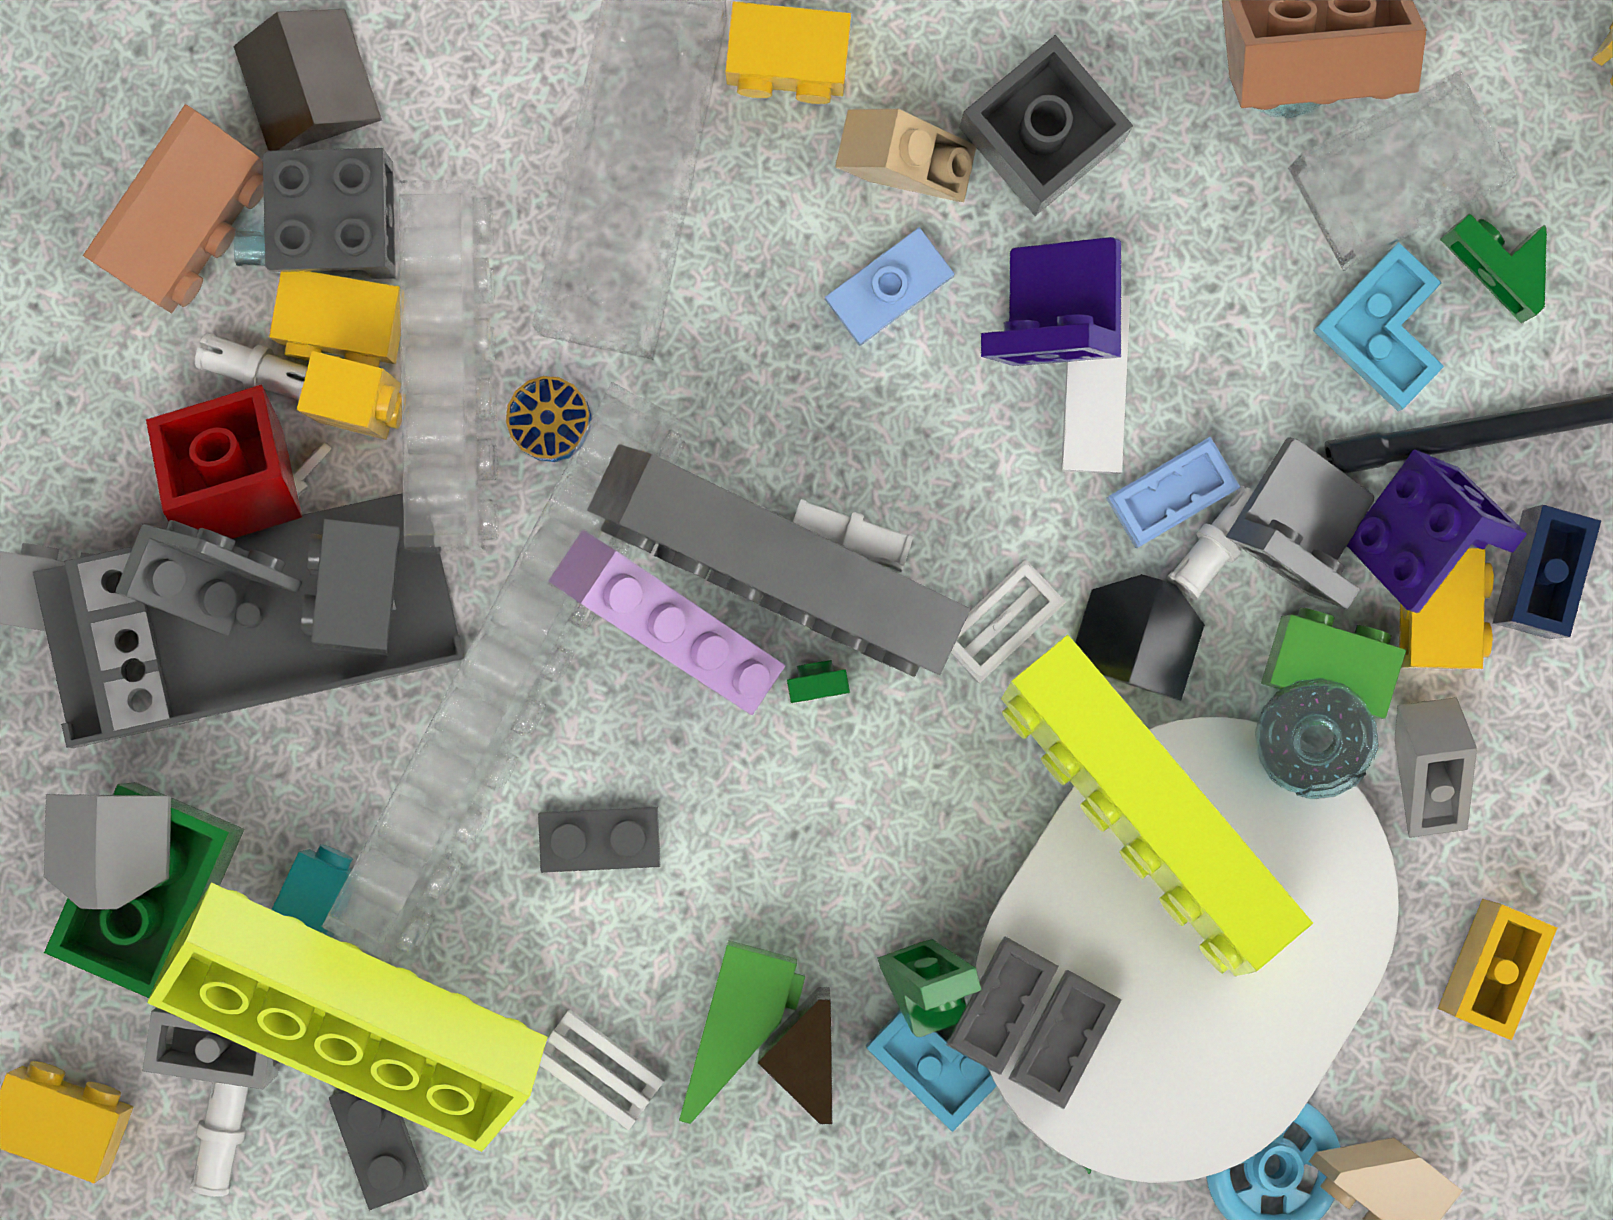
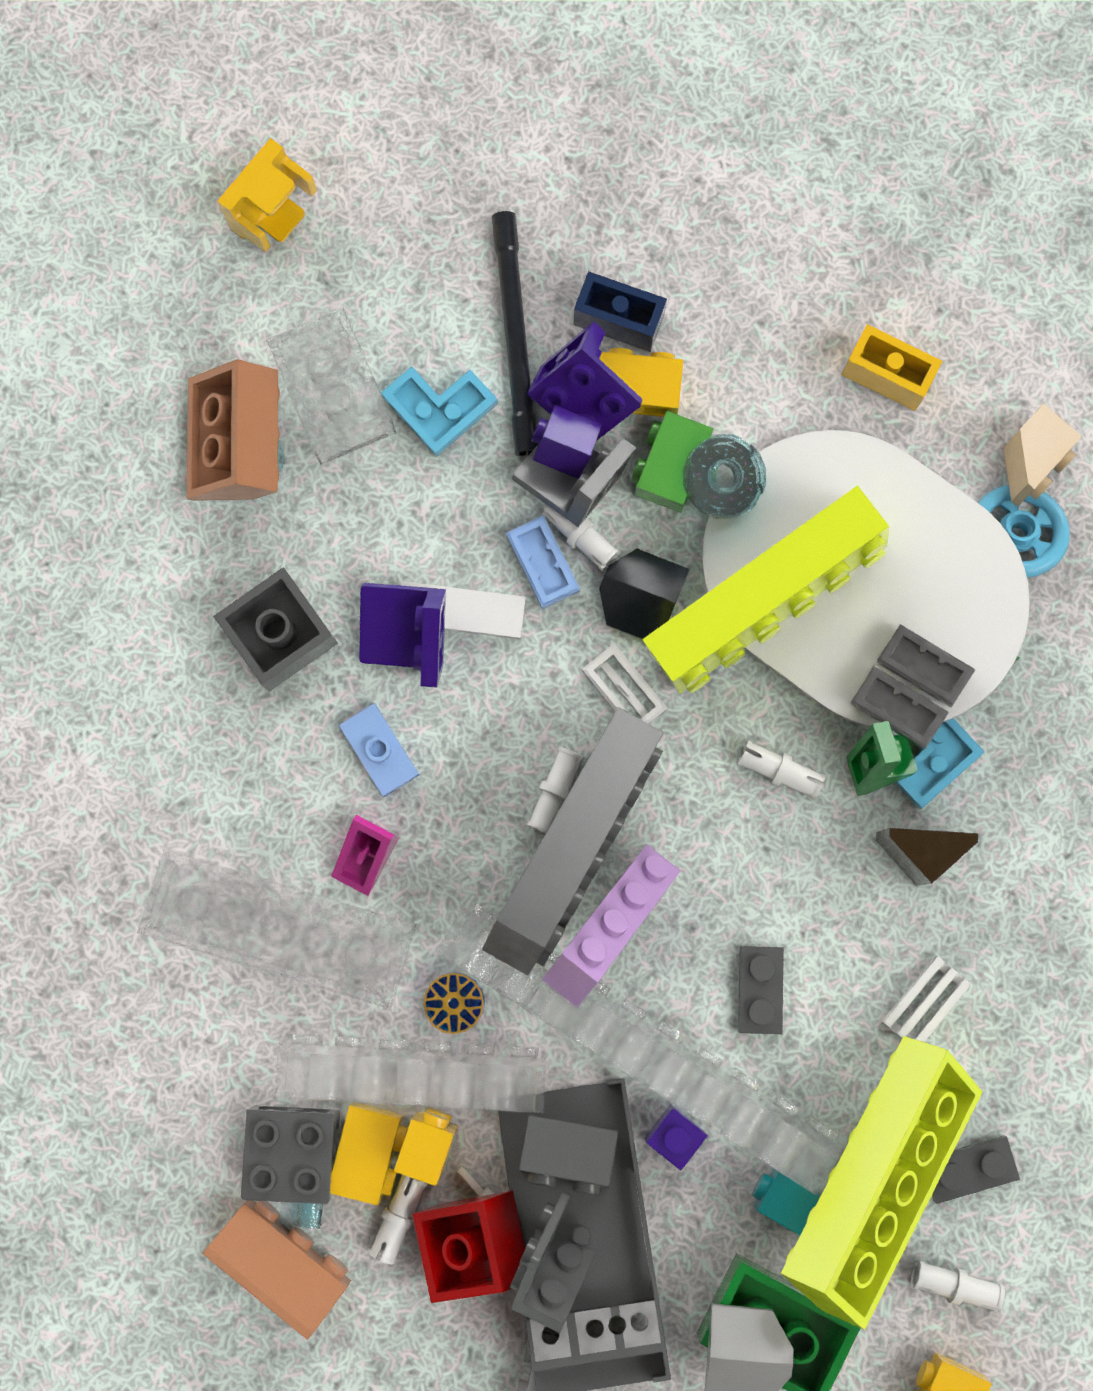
camera: 80 degrees left, 5 degrees down
light grey brick [142,1007,280,1090] -> none
slope [233,9,382,151] -> none
bright green slope [679,940,805,1124] -> none
yellow brick [725,1,851,104] -> none
green plate [787,660,850,703] -> none
tan slope [835,109,976,202] -> none
light grey slope [1394,697,1477,838] -> none
green slope [1440,213,1547,324] -> none
none -> dark pink slope [331,815,399,896]
none -> dark purple brick [531,405,602,479]
none -> dark purple brick [644,1104,708,1171]
none -> white pin [737,740,826,799]

